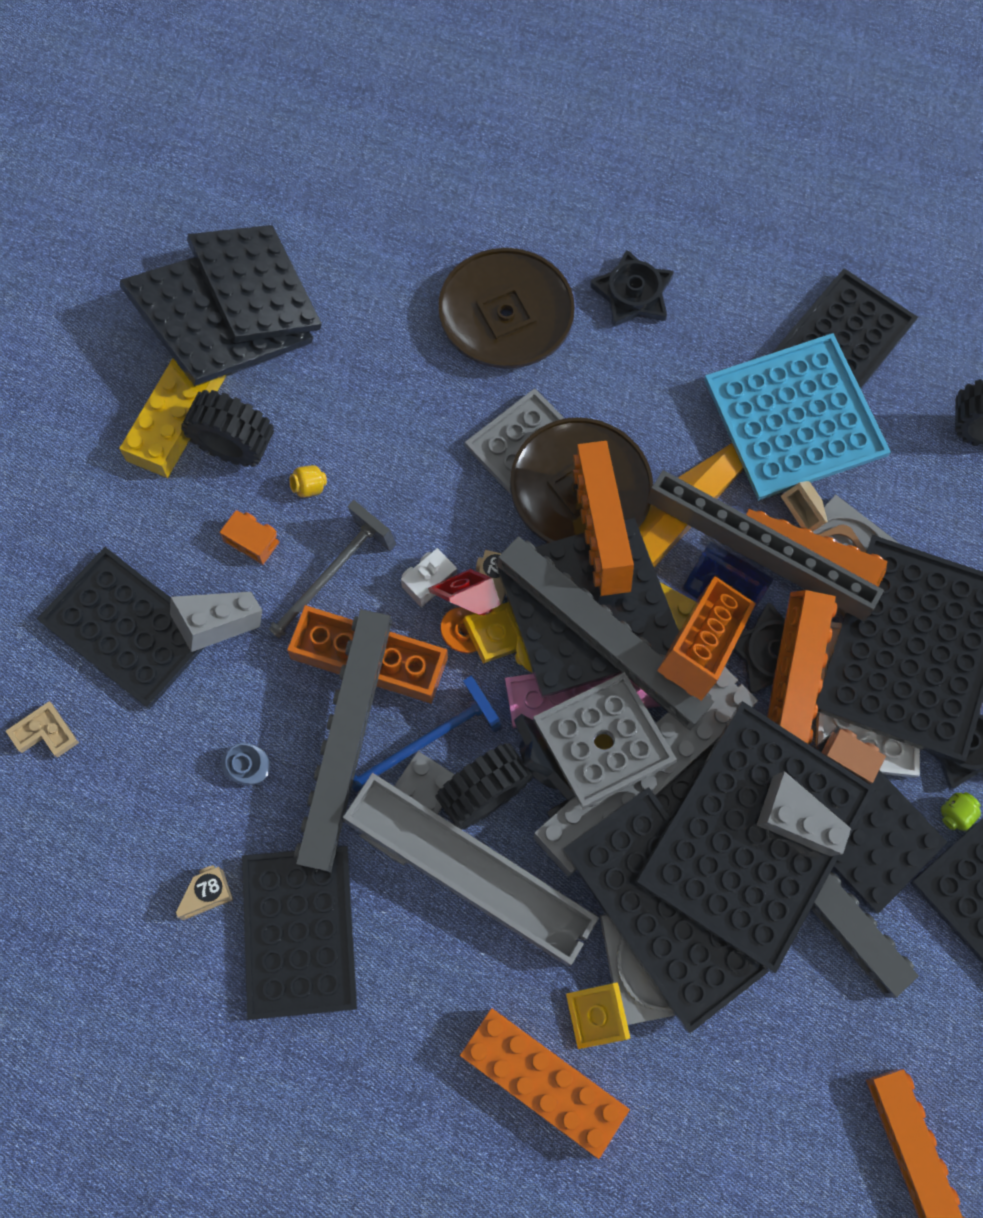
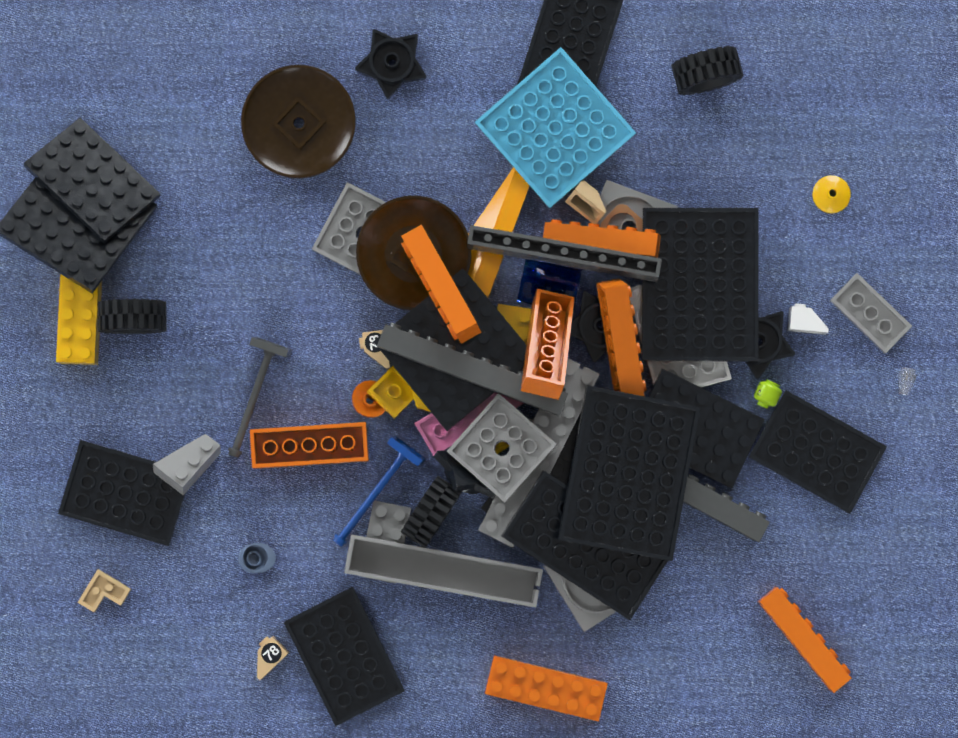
camera: 20 degrees left, 15 degrees up
orange brick [219,510,279,565] -> none
yellow head [289,465,327,498] -> none
dark grey brick [294,609,392,872] -> none
white brick [401,548,457,607] -> none
slope [428,569,500,615] -> none
yellow plate [566,982,631,1049] -> none
light grey wedge [757,771,851,856] -> none
nougat brick [821,729,886,784] -> none

